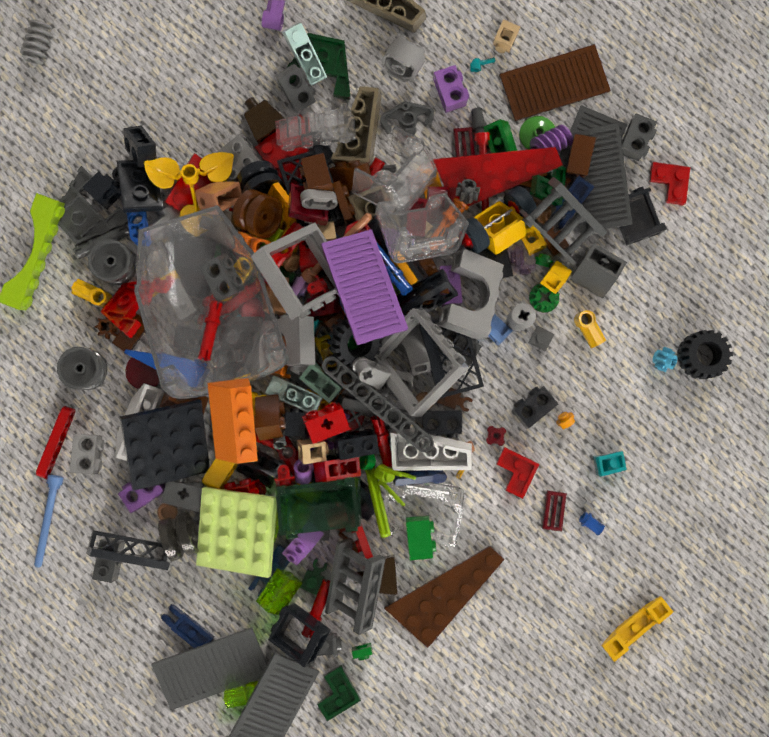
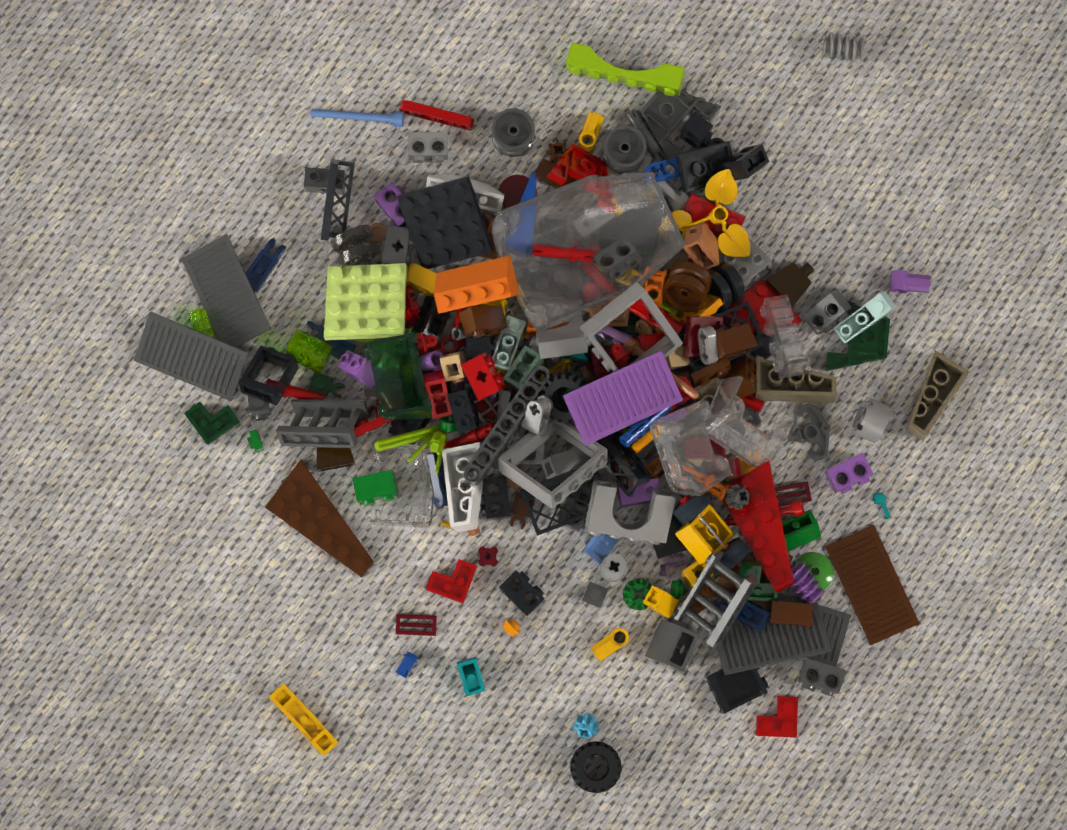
camera: 80 degrees right, 5 degrees down
dark grey pin [471,107,489,148] -> none
tan brick [493,19,520,53] -> none

